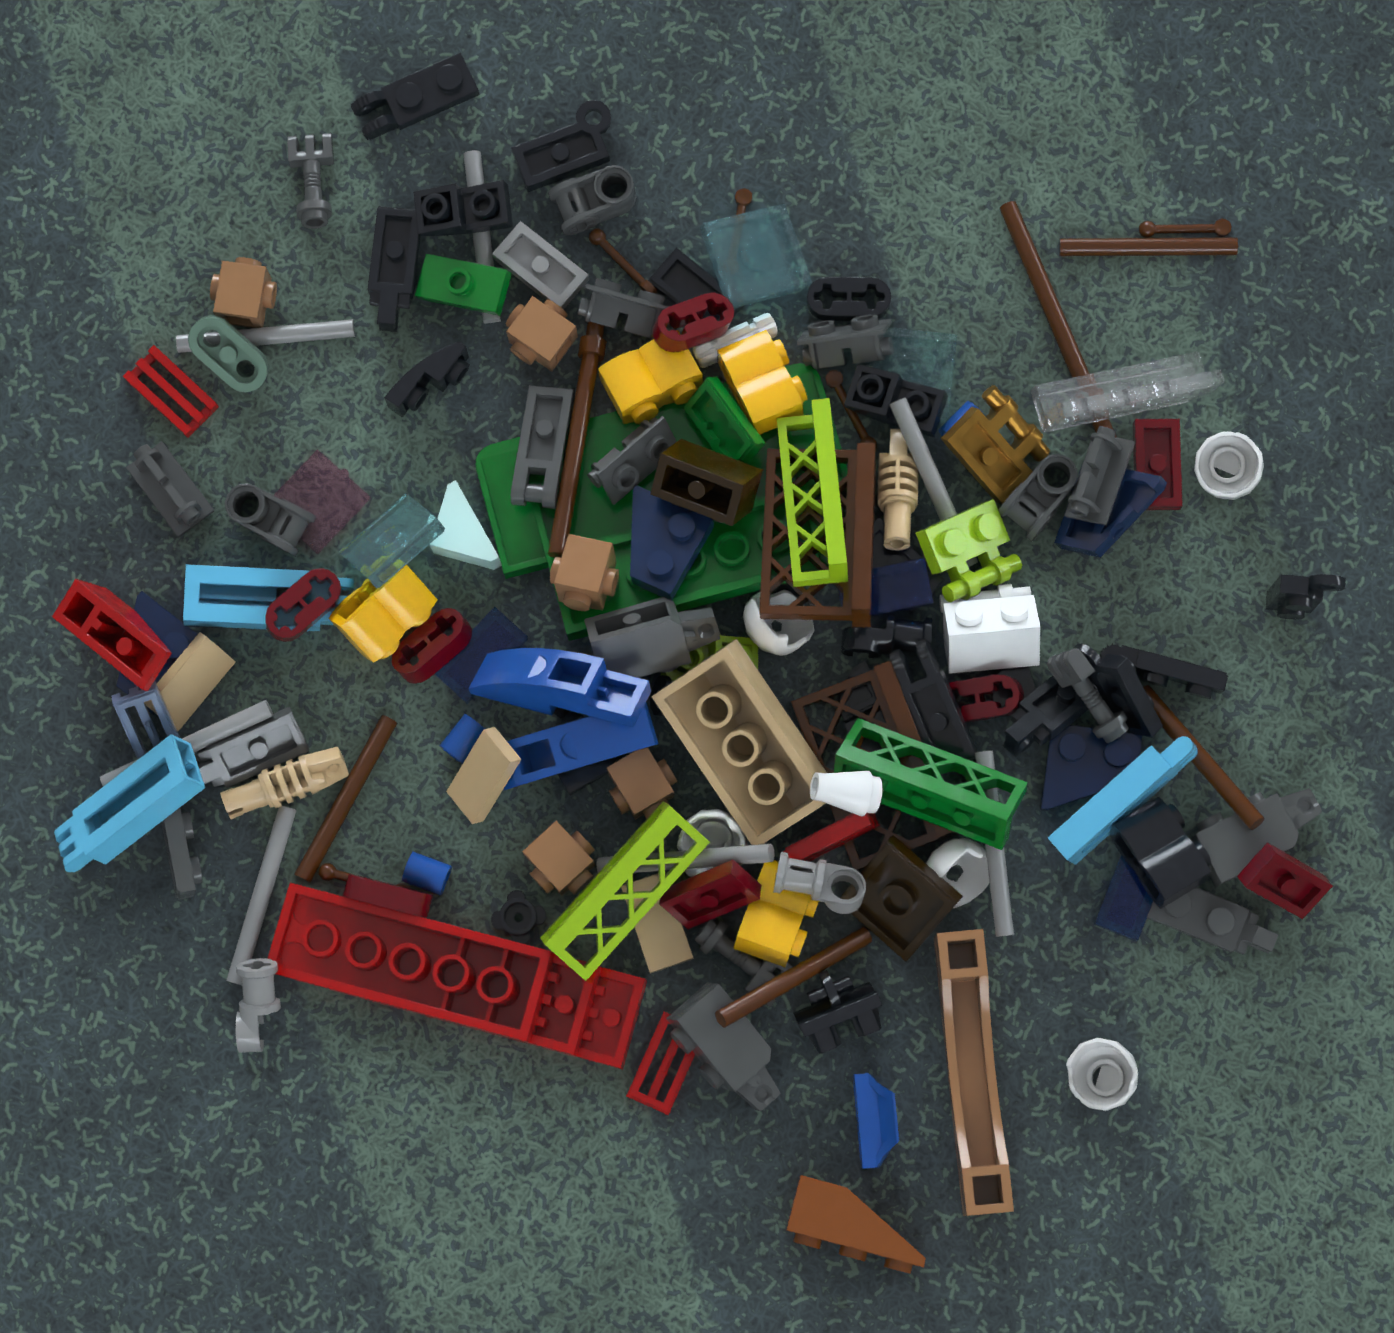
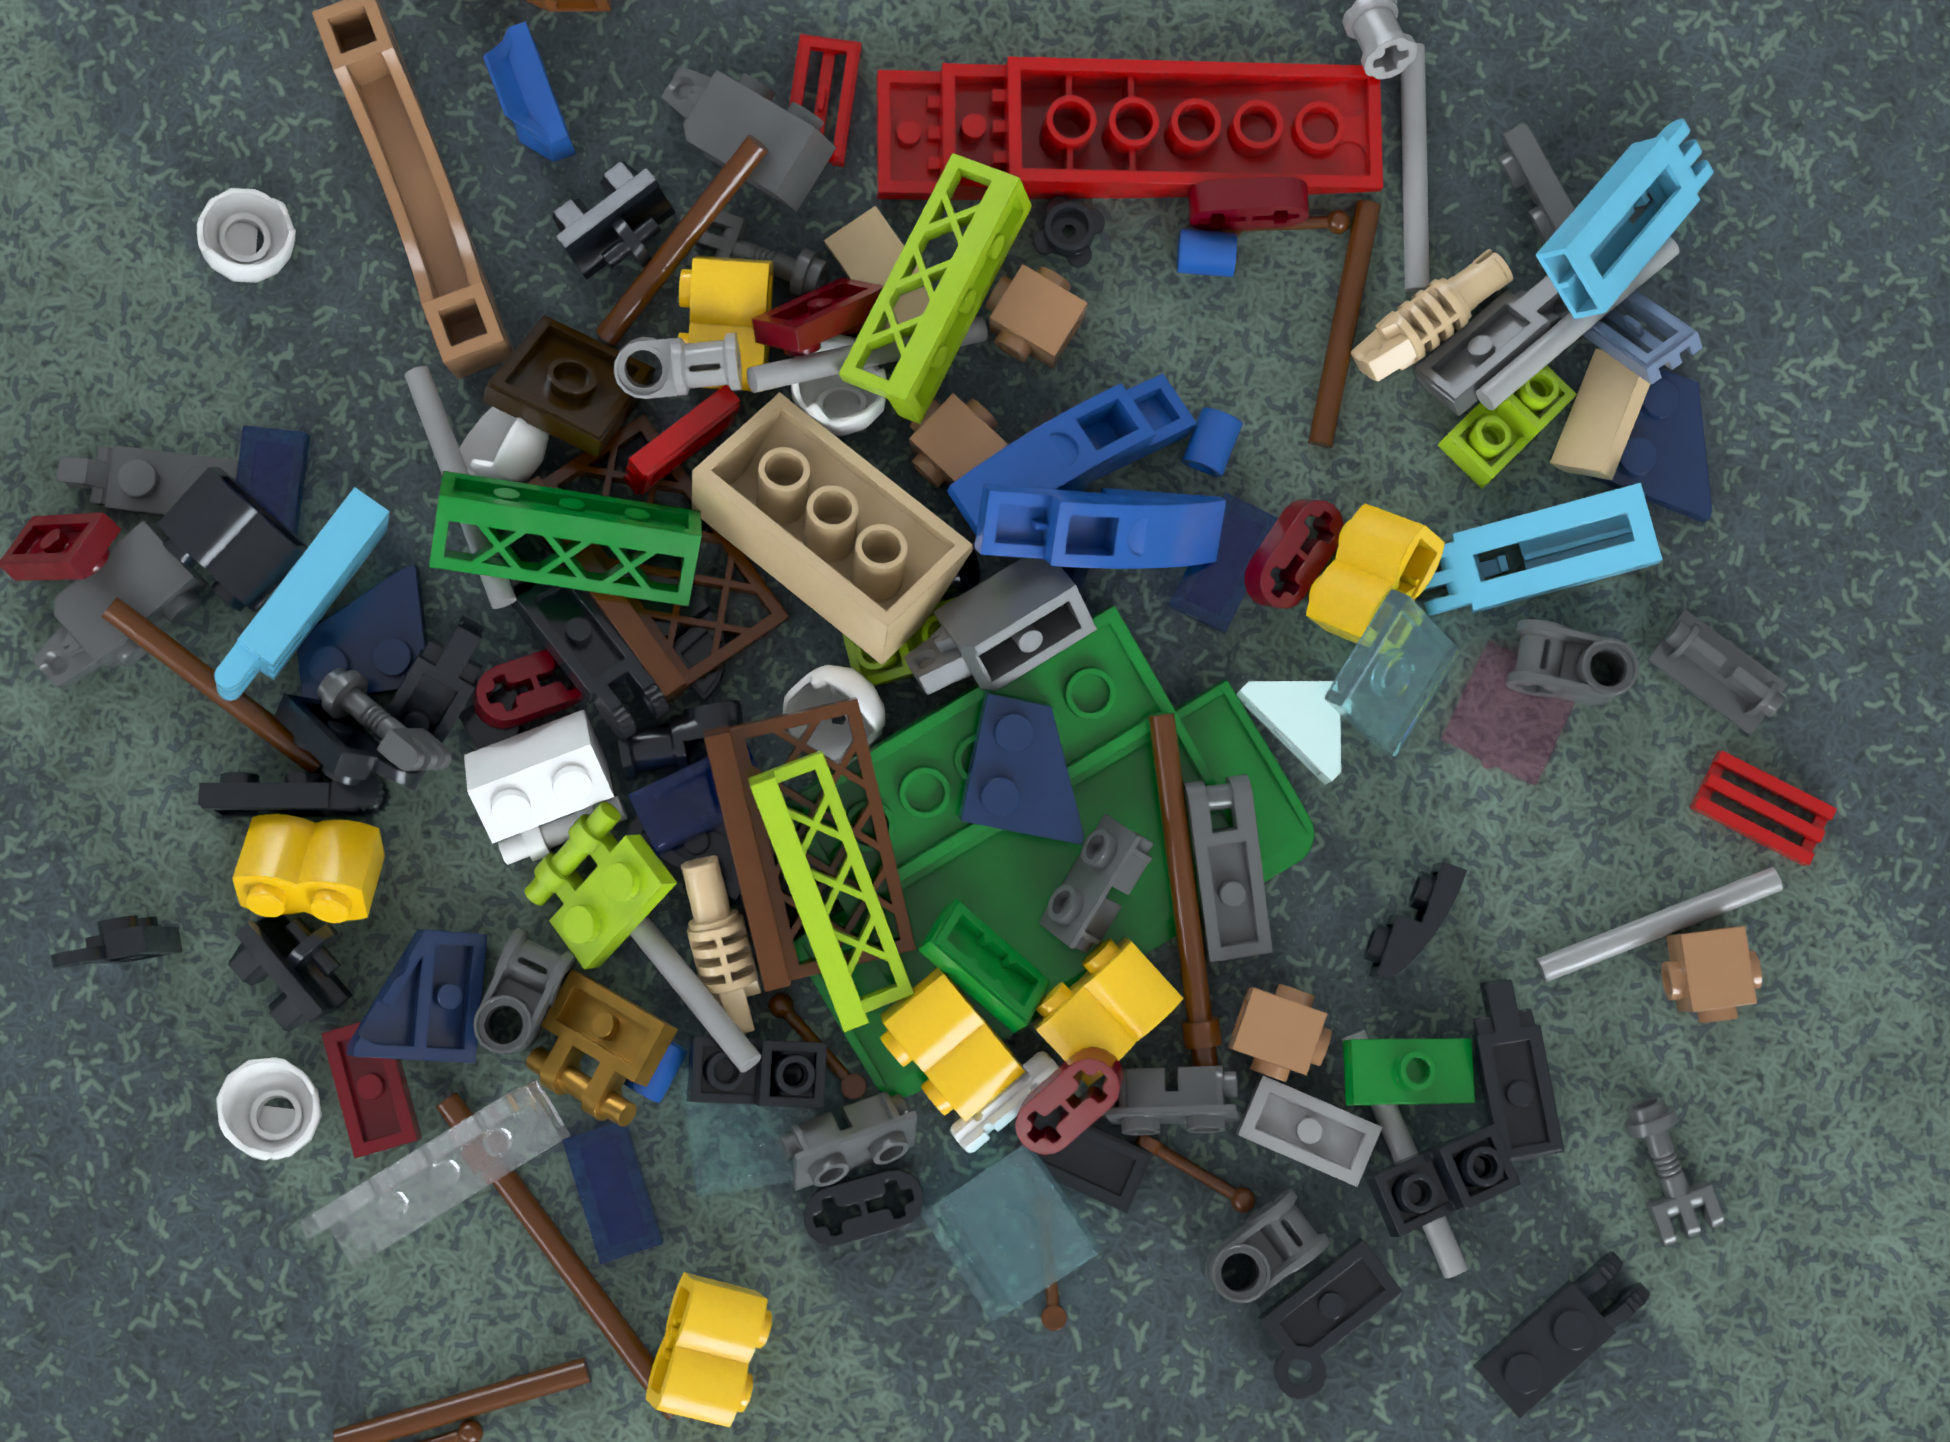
camera: 160 degrees right, 5 degrees up
red slope [52,579,172,691] -> none
sand green plate [188,315,269,392] -> none
dark red beam [265,568,341,642] -> none
tan tile [446,727,522,824] -> none
medium nougat brick [550,534,619,611] -> none
dark brown brick [650,439,763,526] -> none
white cone [810,771,882,817] -> none
dark grey hinge [1065,426,1135,525] -> none
none -> black hips [228,915,353,1032]
none -> yellow brick [232,814,385,923]
none -> clear blue tile [562,1123,664,1264]
none -> yellow brick [645,1272,772,1427]
none -> lime slope [1437,365,1577,489]

